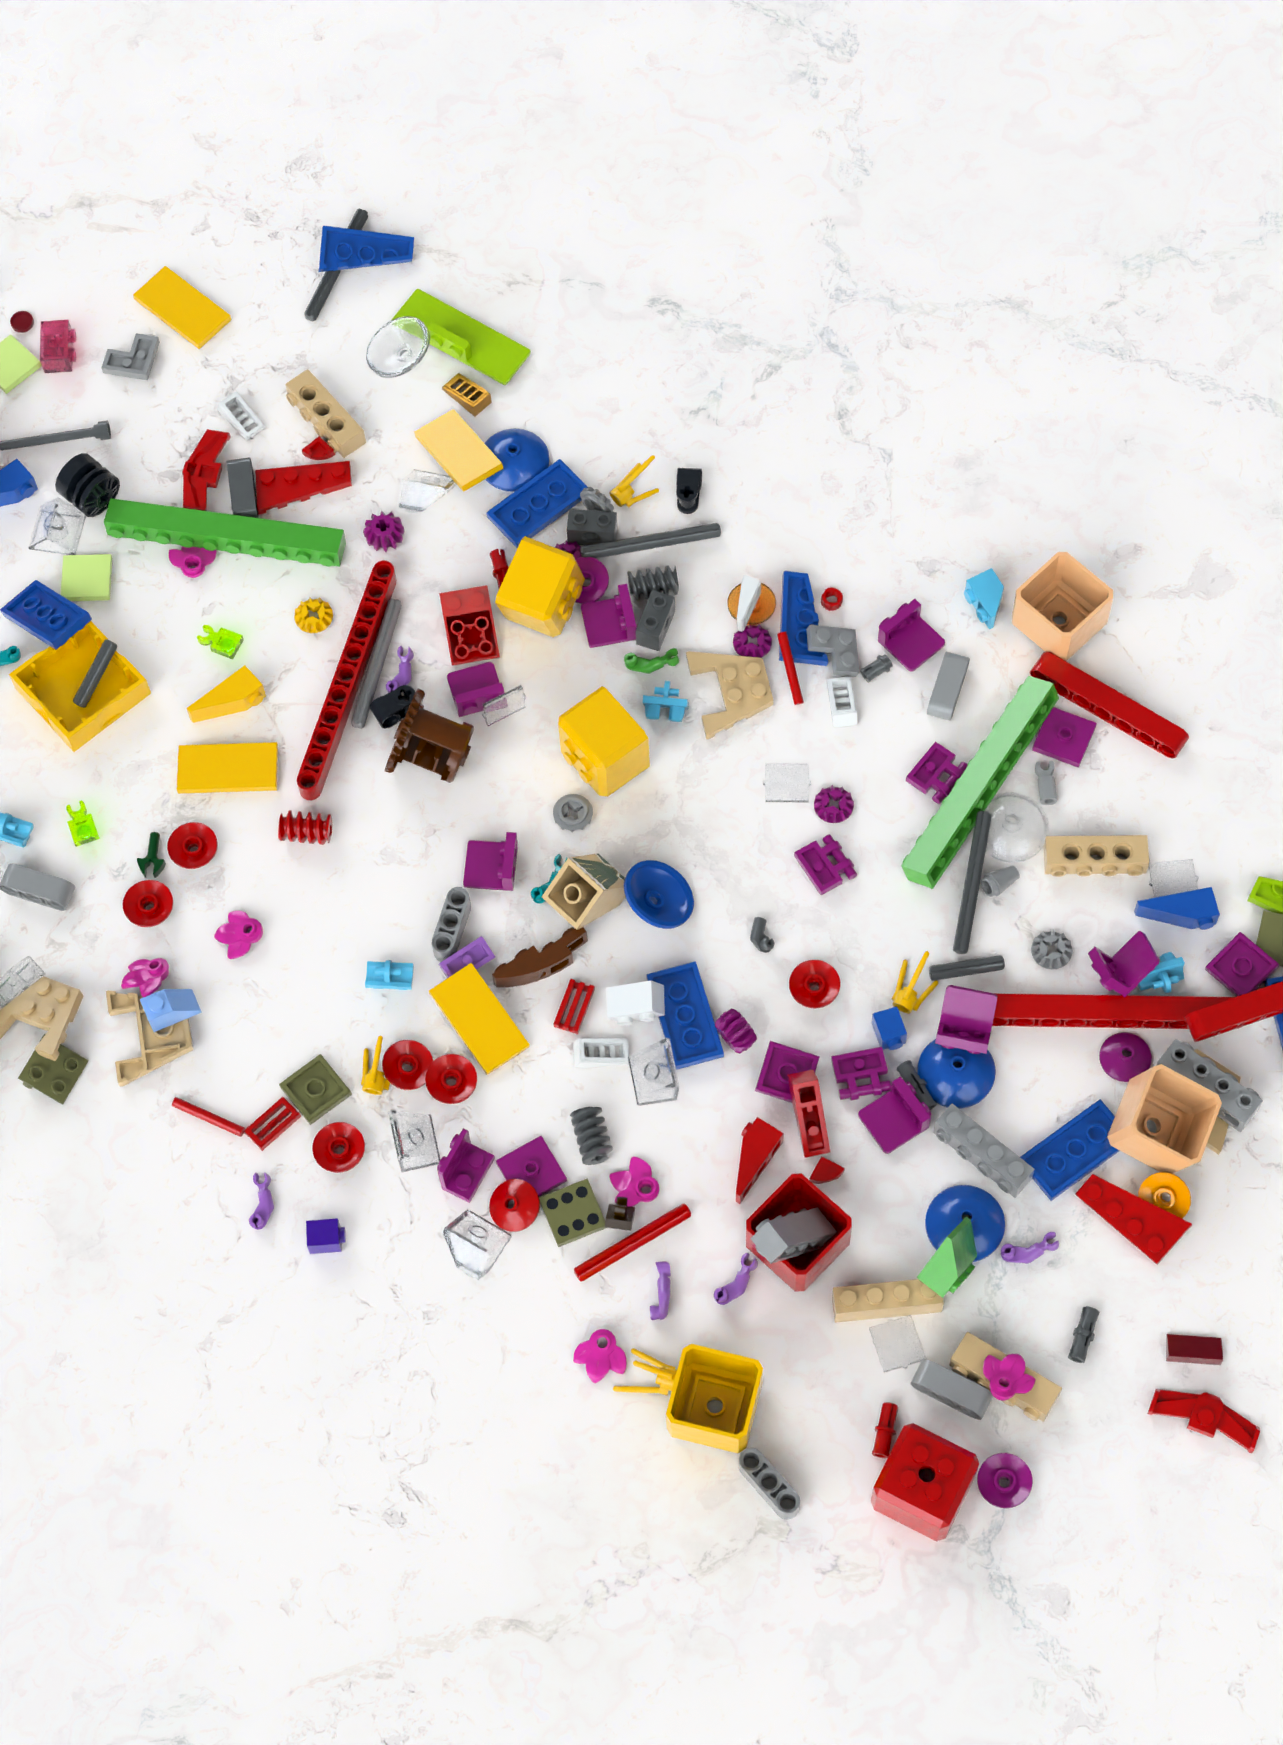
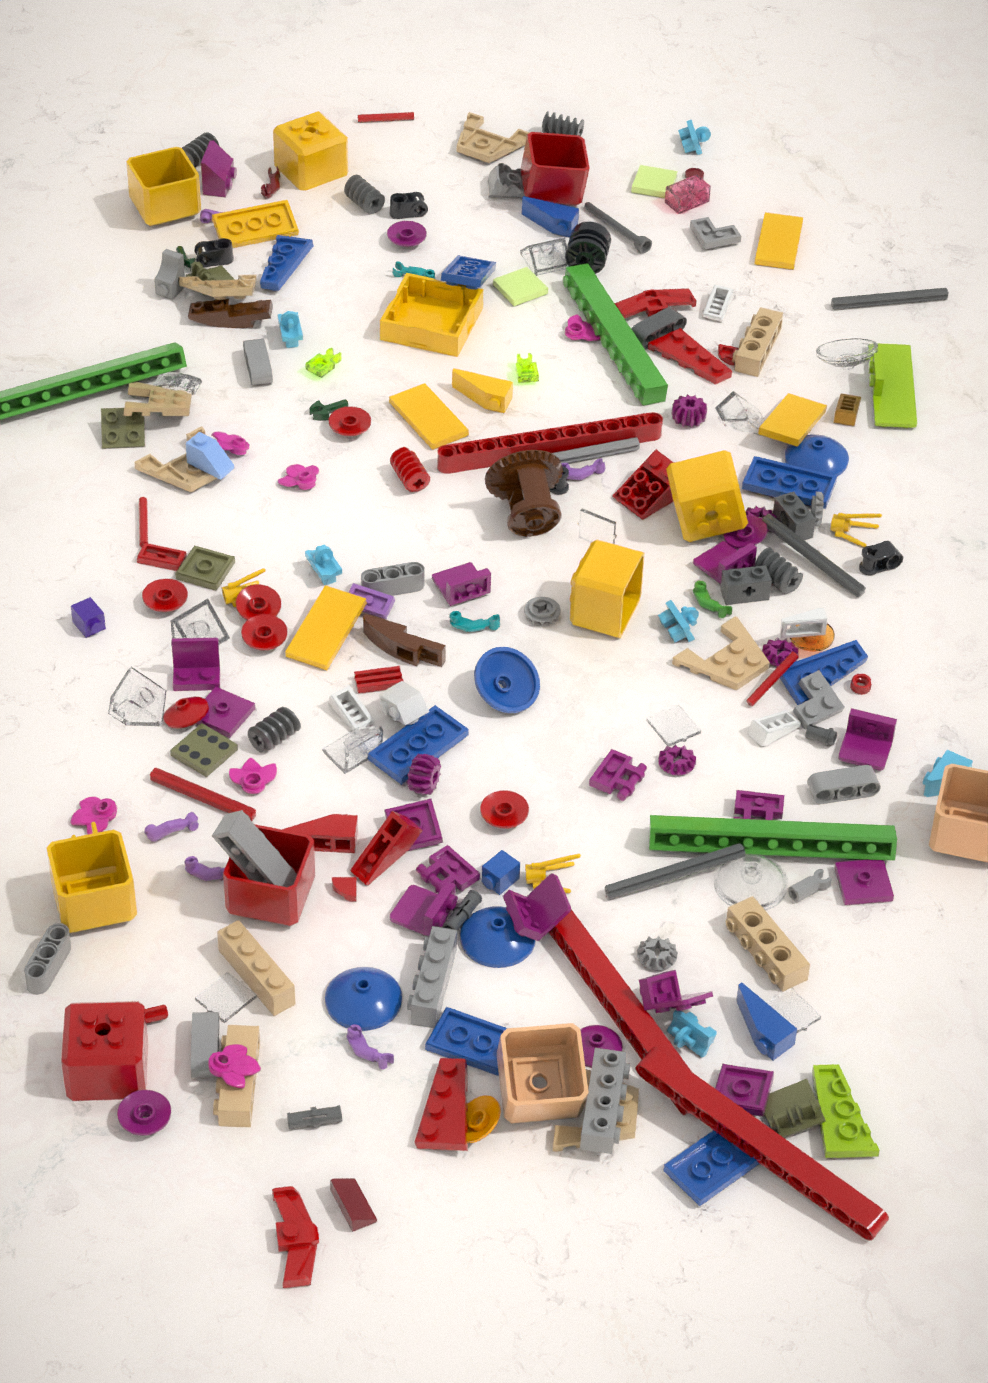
camera: 55 degrees right, 20 degrees down
dark grey axle [73,639,117,708] -> none
red dish [122,880,173,927] -> none
medium lavender arm [249,1172,274,1230] -> none
yellow gear [294,597,333,633] -> none
blue wing [318,225,414,272] -> none
magenta bracket [447,662,506,717] -> none
tan slope [542,854,626,930] -> none
dark brown tile [605,1197,635,1231] -> none
dark grey arm [750,917,775,953] -> none
slope [917,1216,977,1298] -> none
dark grey axle [929,955,1005,981] -> none
light grey cone [981,865,1020,897] -> none
red beam [1030,652,1189,759] -> none

